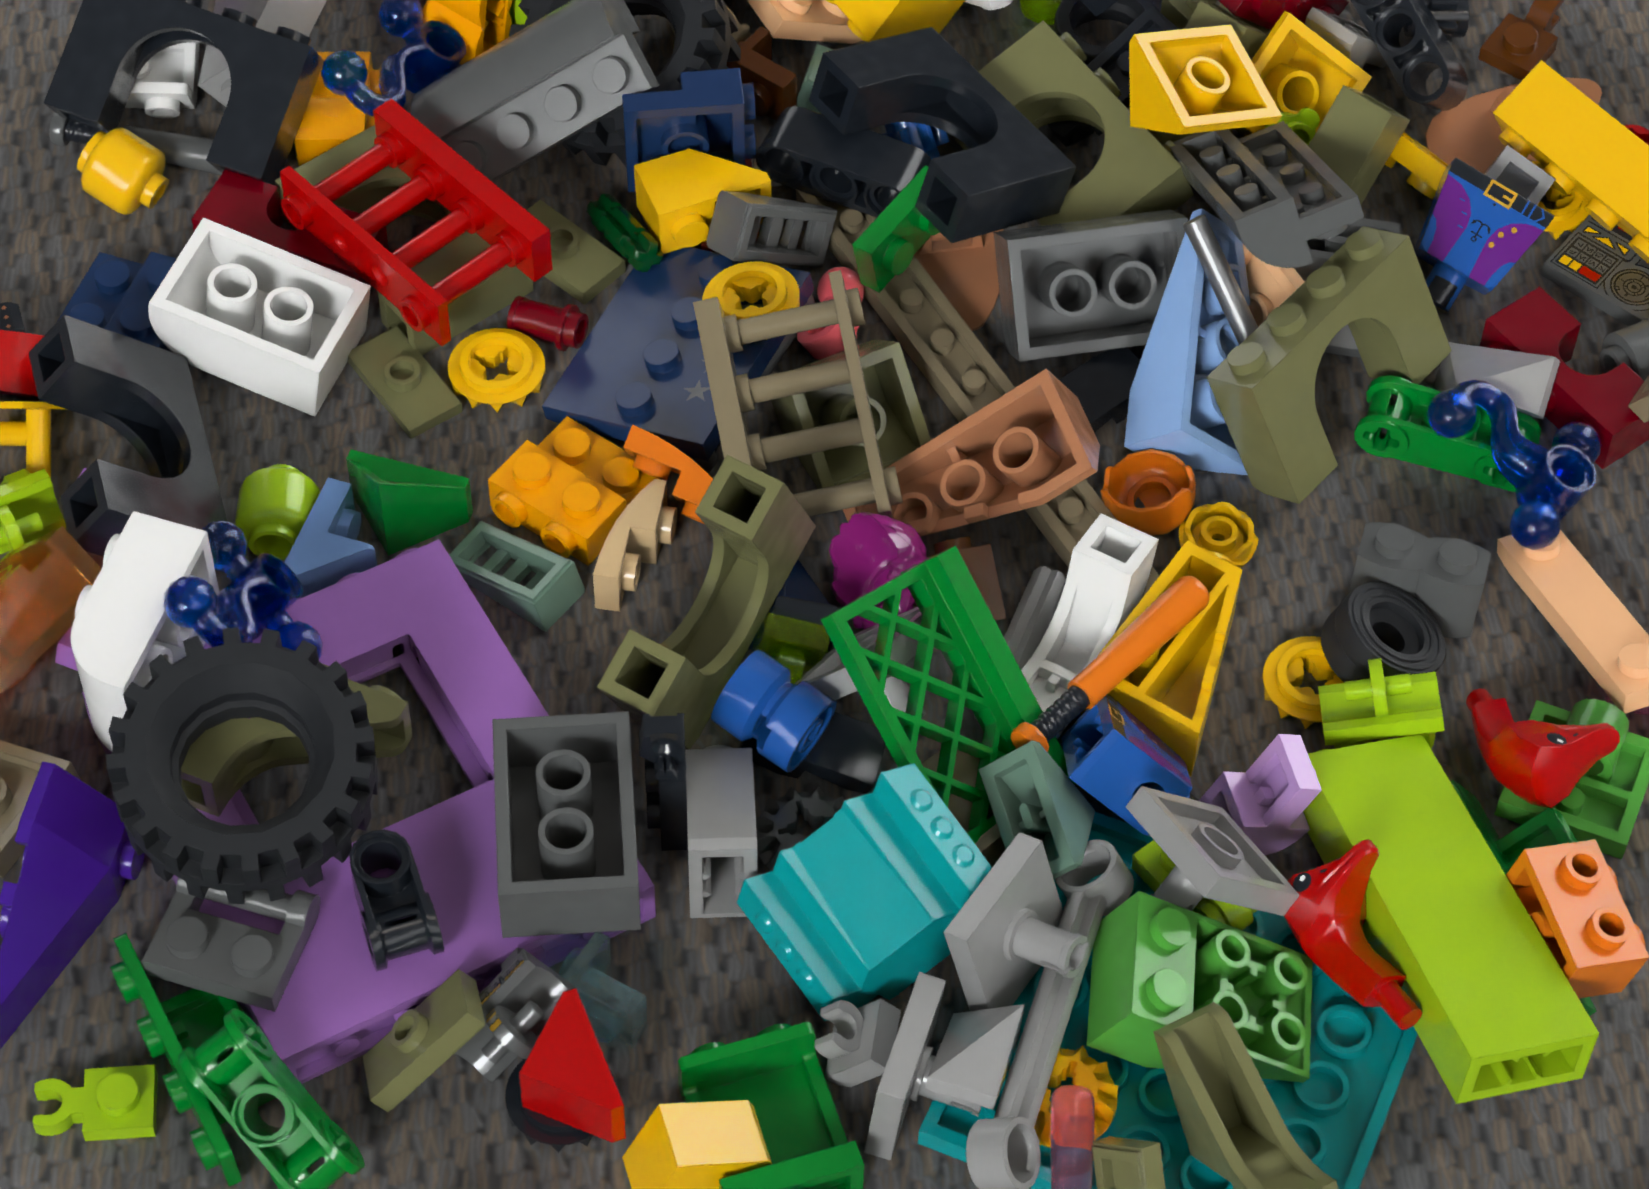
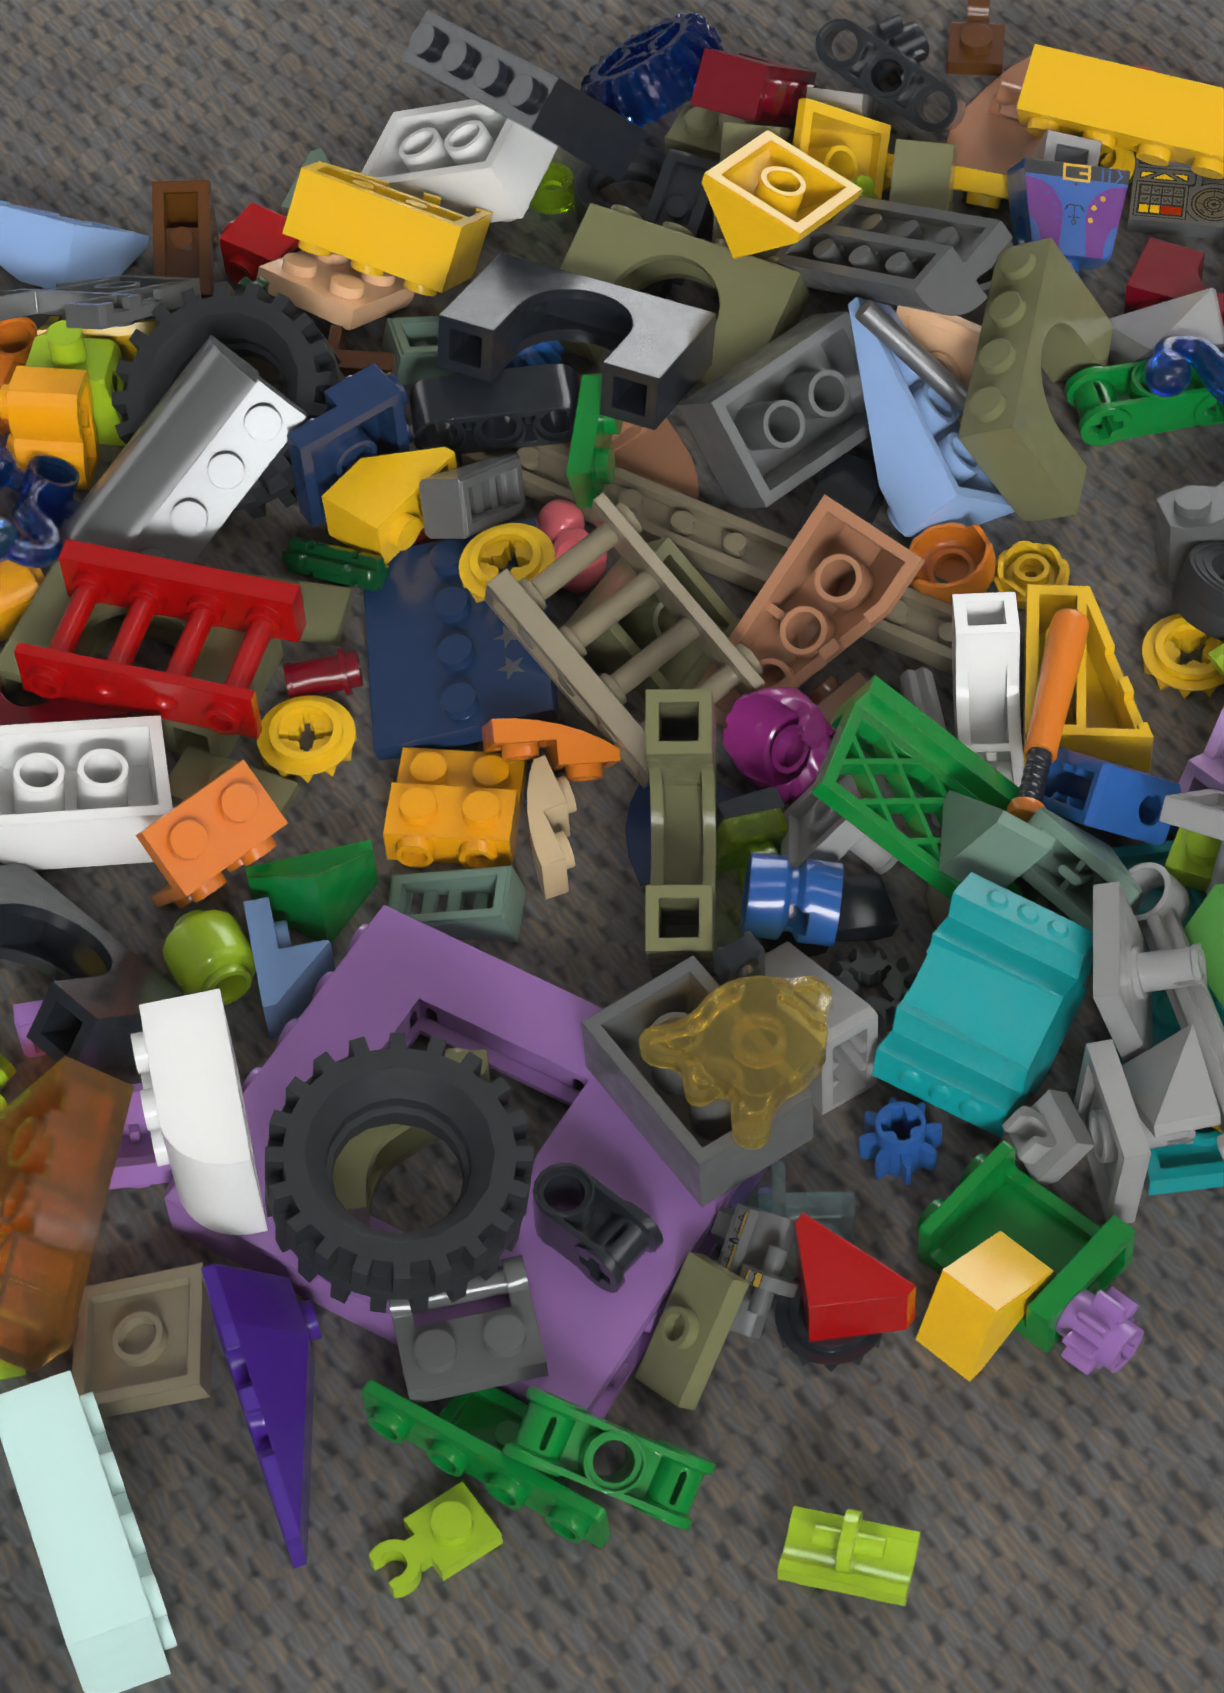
camera: 25 degrees left, 0 degrees up
clear blue piece [163,520,323,659] -> none
none -> orange bracket [135,759,288,909]
none -> clear yellow tile [639,975,833,1149]
none -> blue gear [859,1097,942,1185]
none -> sand green slope [939,790,1056,888]

